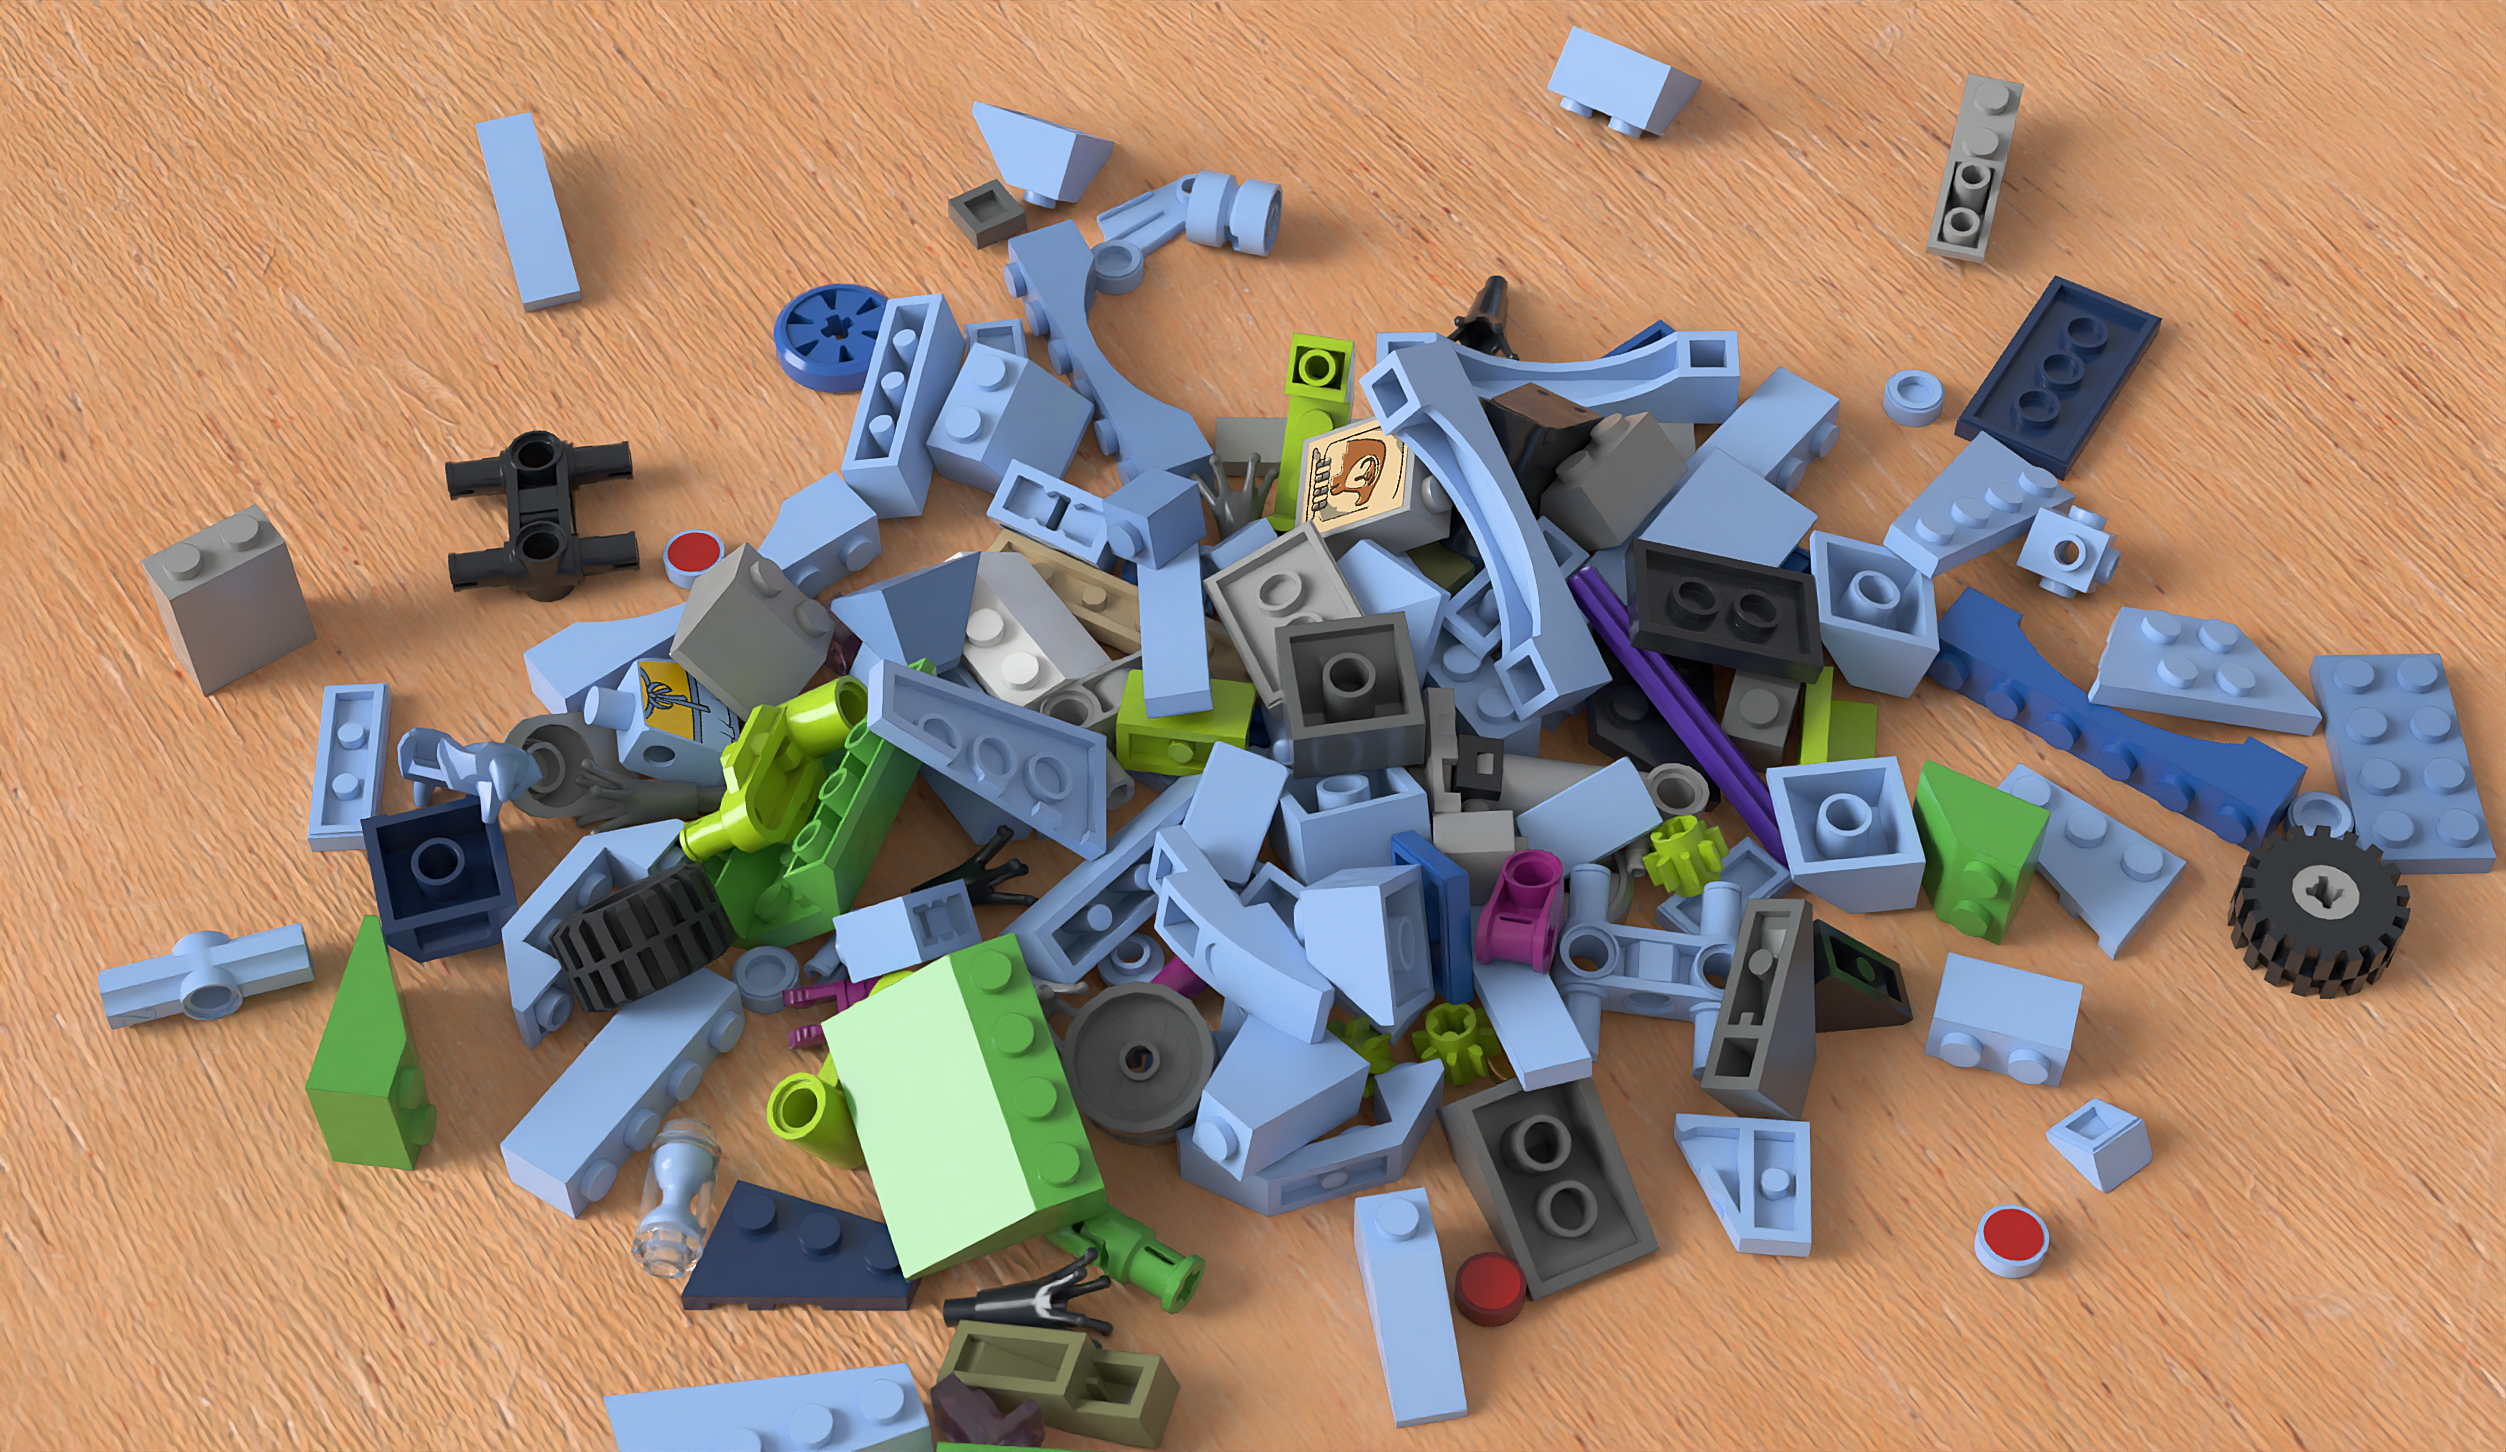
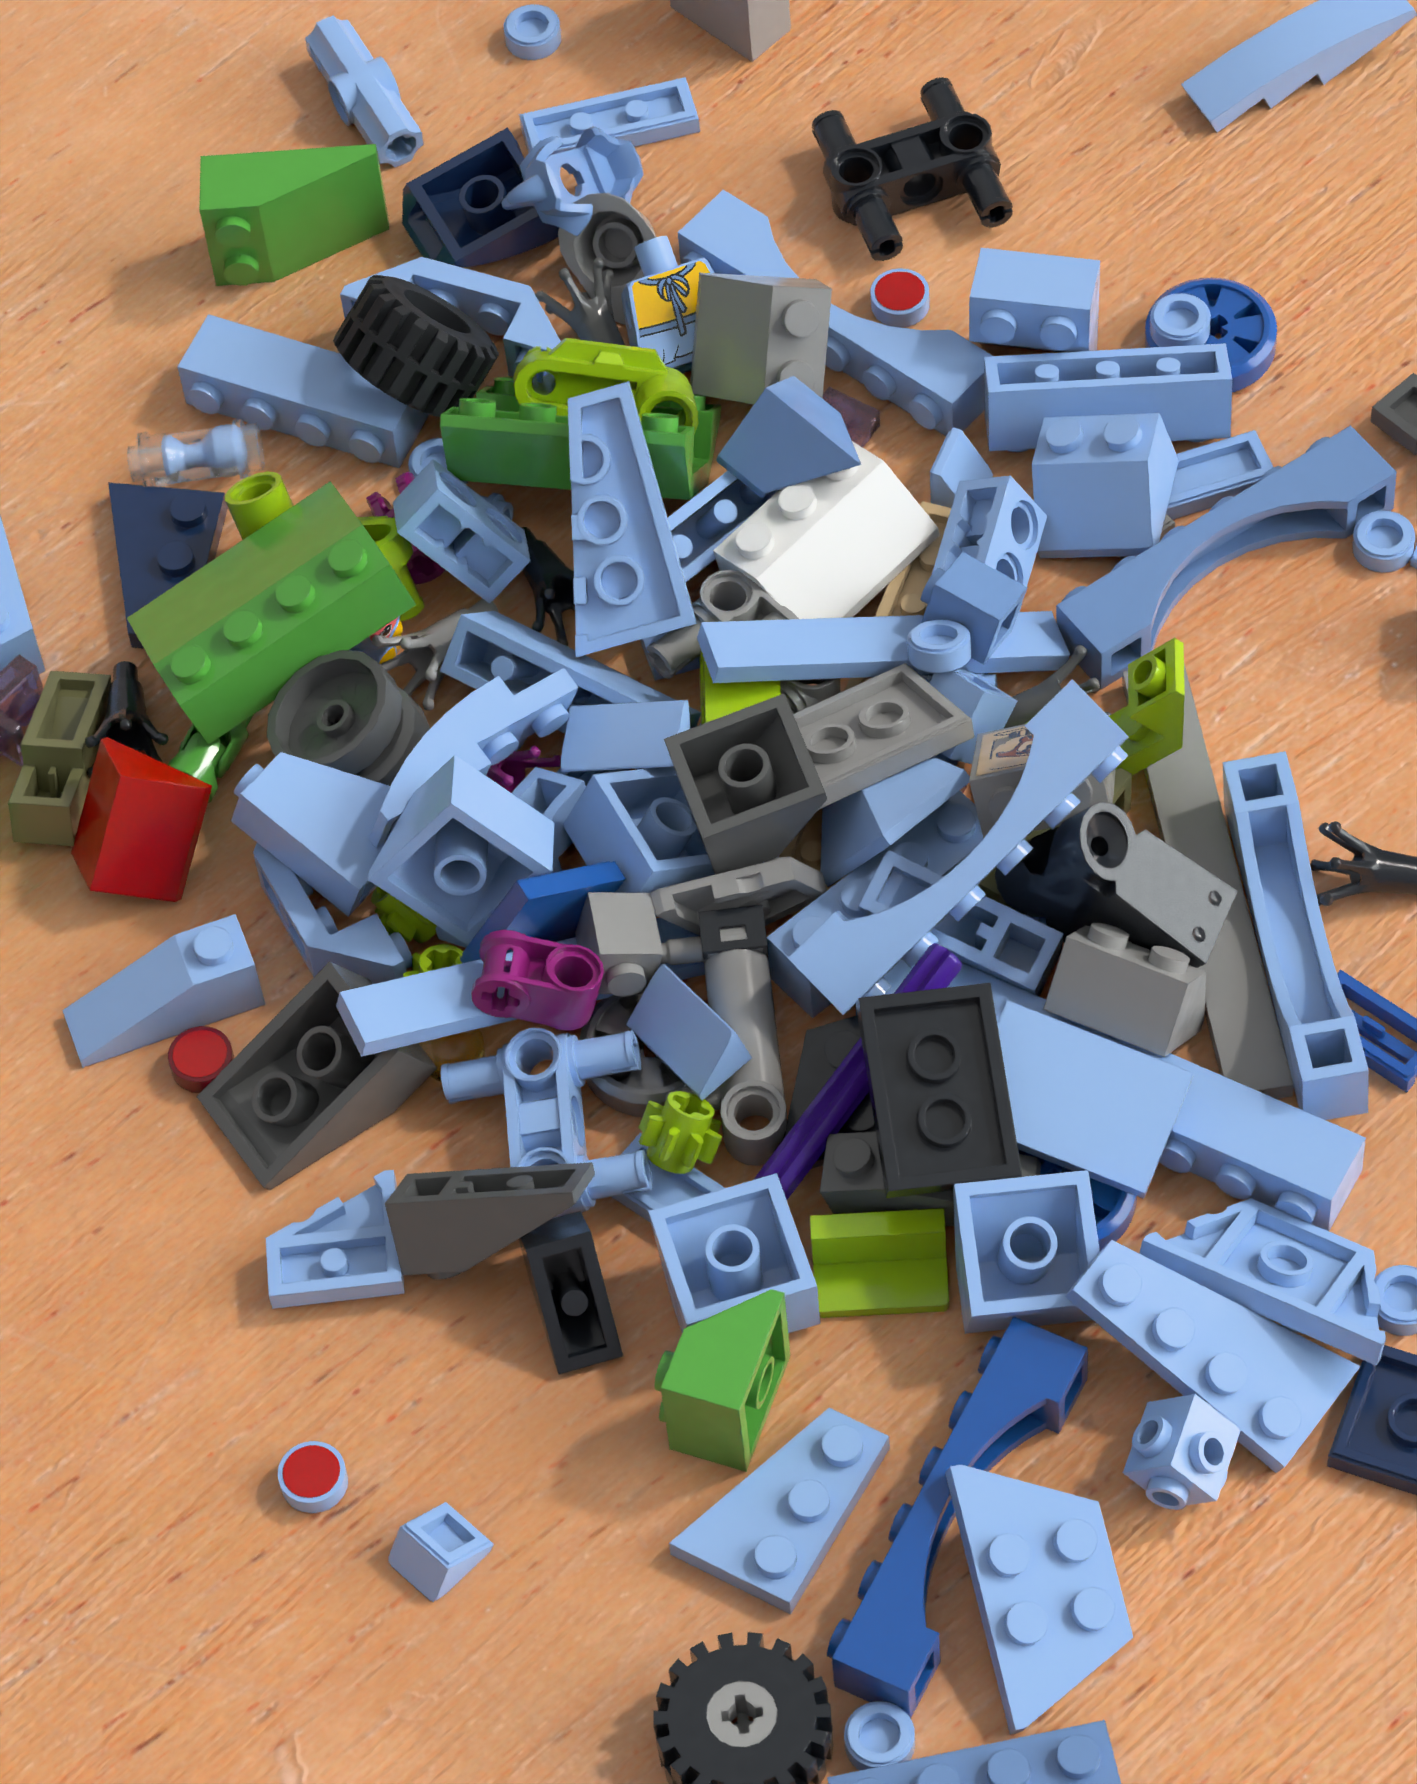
camera: 85 degrees right, 5 degrees up
light blue brick [1924,952,2083,1088] -> none
none -> red slope [71,737,212,902]
none -> light blue tile [504,4,561,60]
none -> light blue tile [907,619,971,673]
none -> light blue slope [930,427,993,508]
none -> light blue slope [969,248,1100,352]
none -> light blue wing [1139,1198,1386,1365]
none -> light blue tile [1150,293,1211,347]

